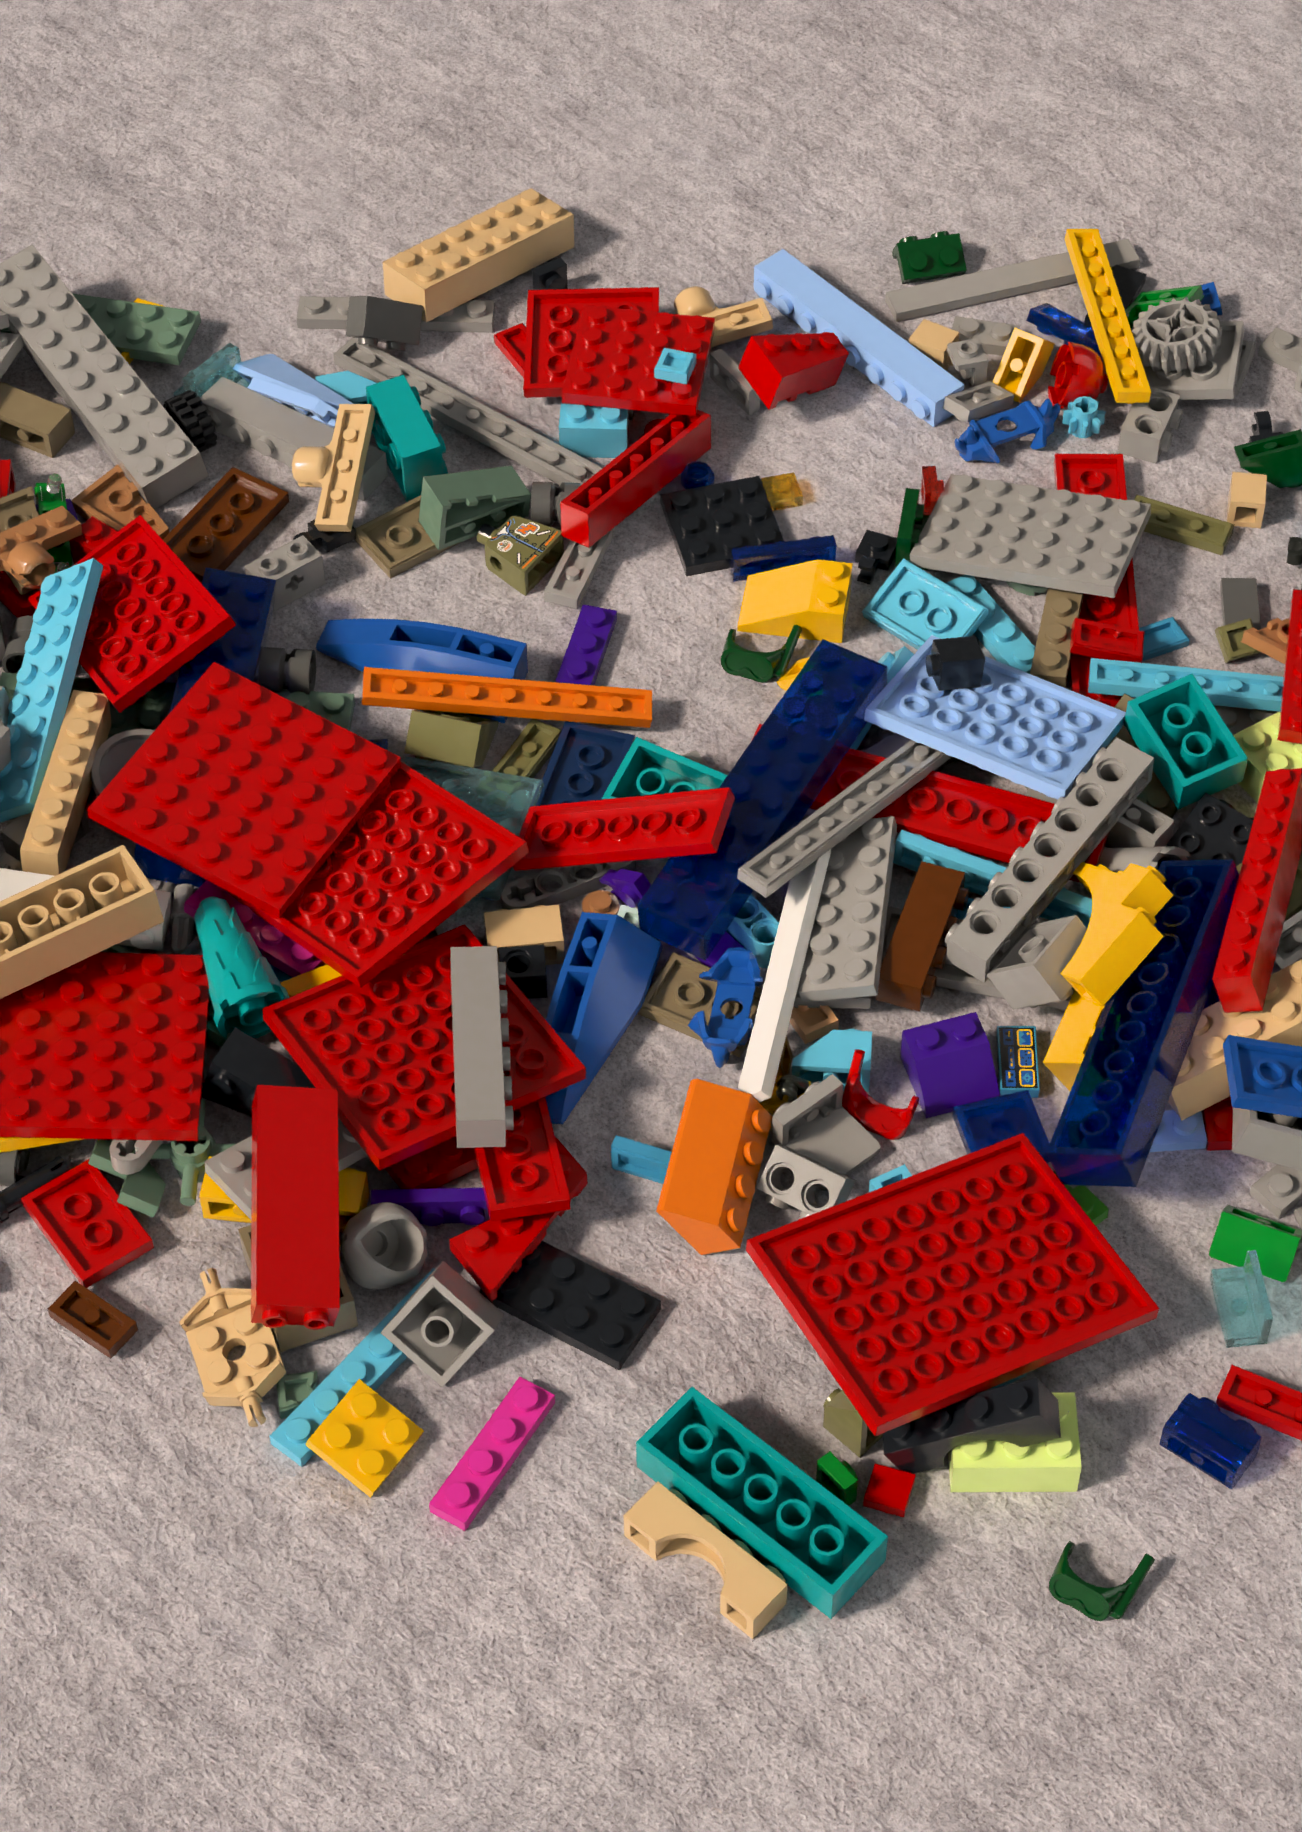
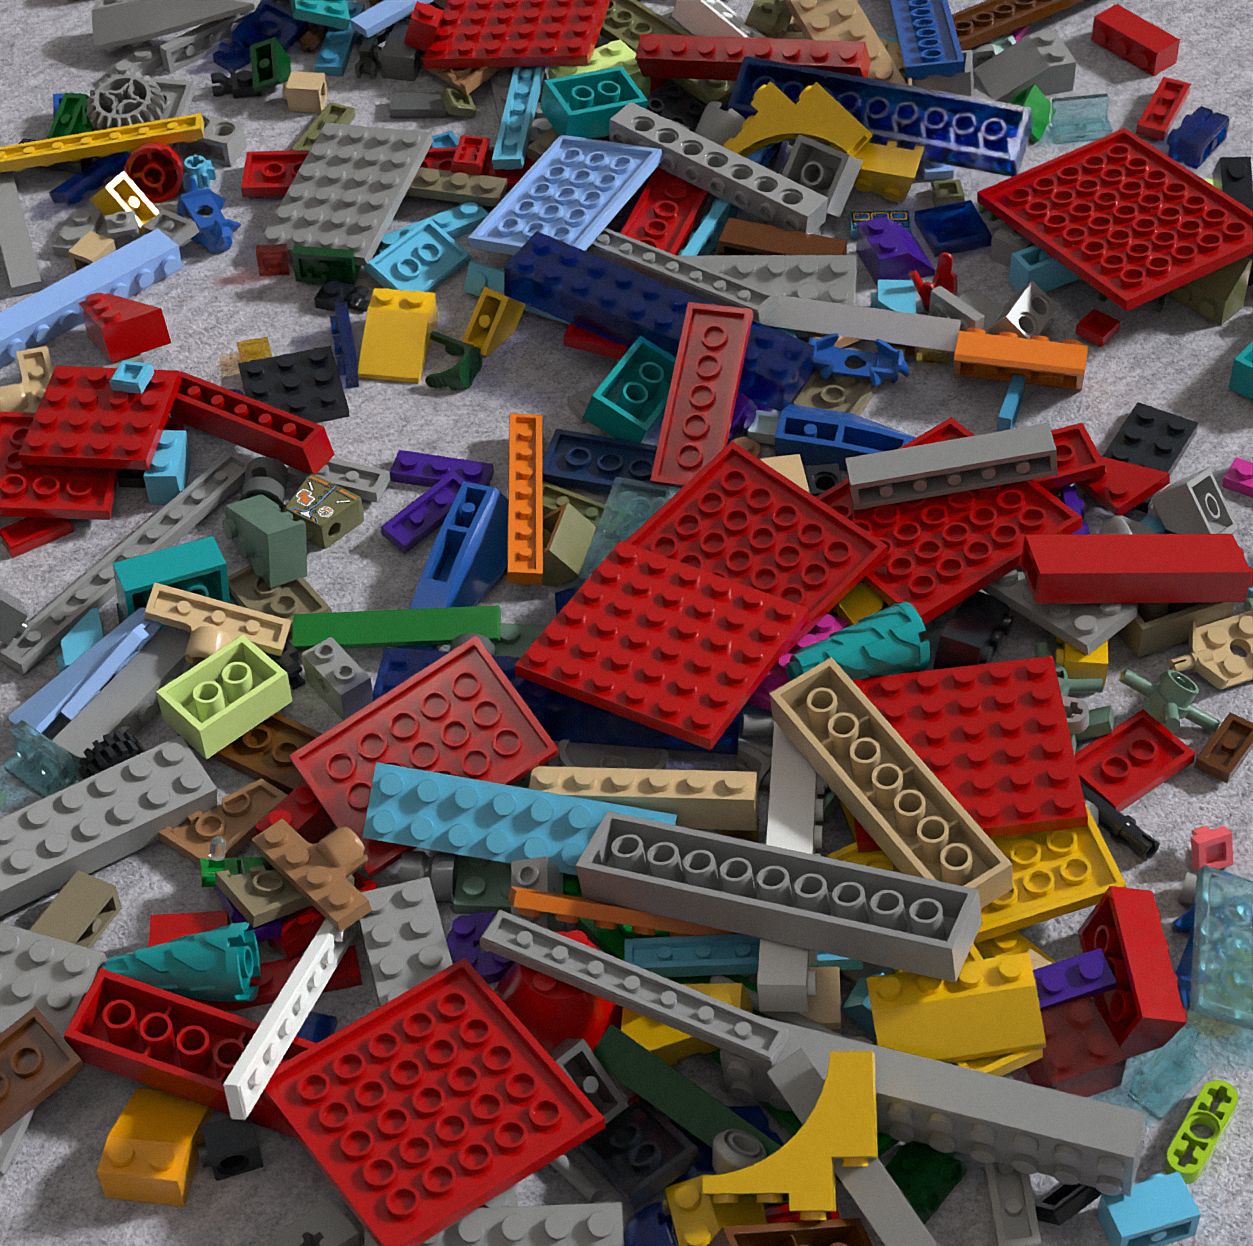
camera: 90 degrees left, 5 degrees down
black brick [926,636,985,691] -> none
none -> yellowish green brick [156,635,292,760]
none -> green tile [292,605,501,651]
none -> dark purple plate [381,471,466,554]
none -> sand green bar [1119,669,1220,733]

